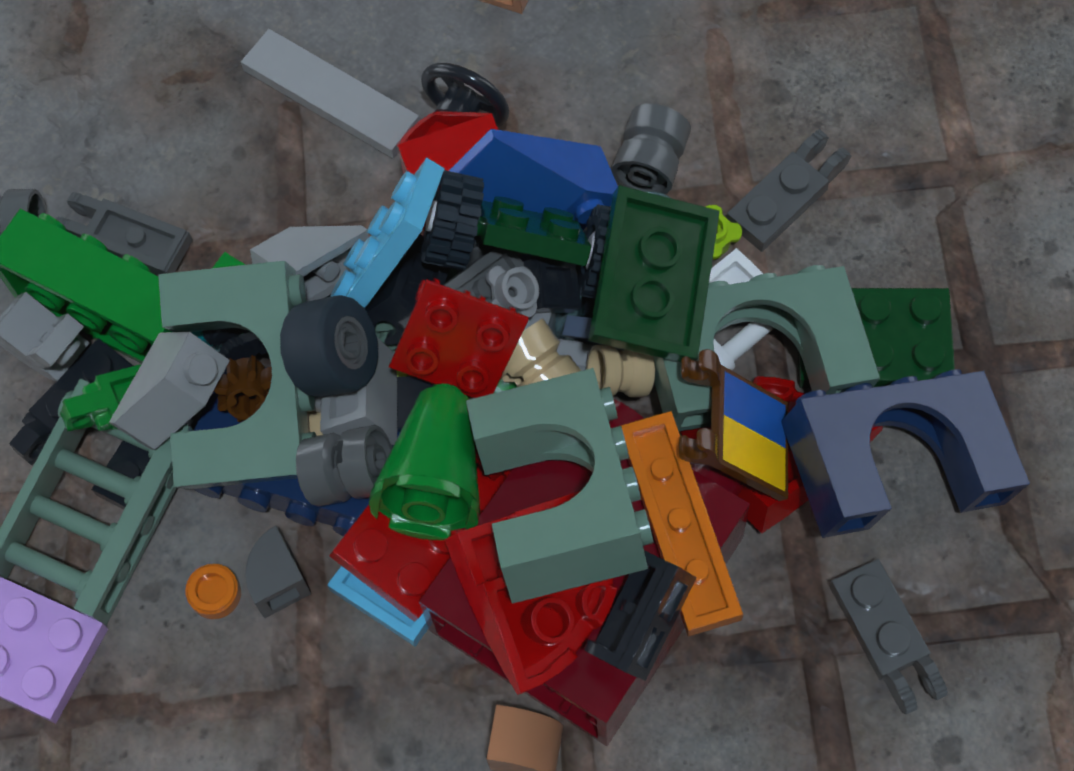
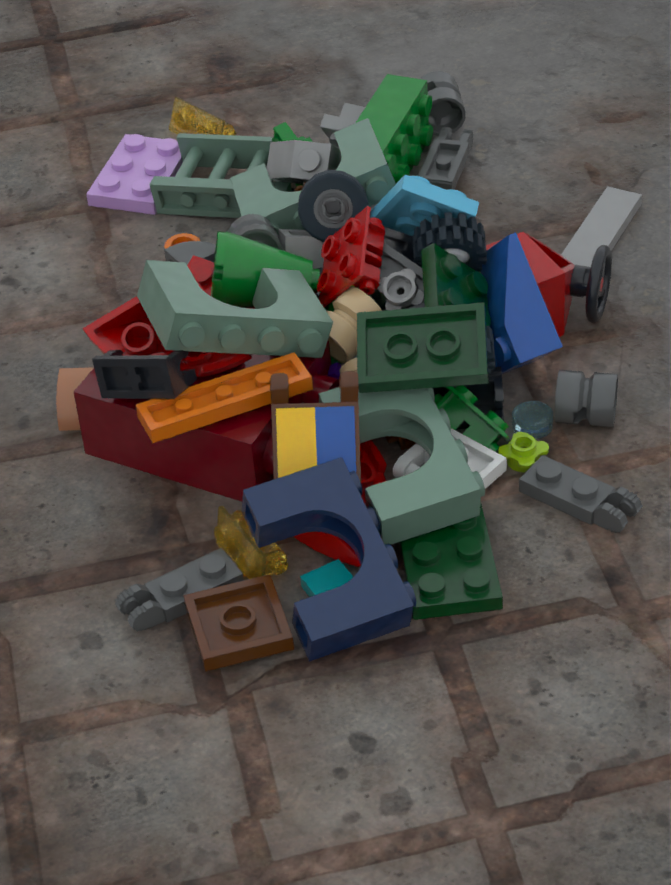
camera: 80 degrees right, 25 degrees down
none -> reddish brown plate [183,574,294,672]
none -> clear yellow hinge [214,506,288,579]
none -> teal tile [300,559,353,597]

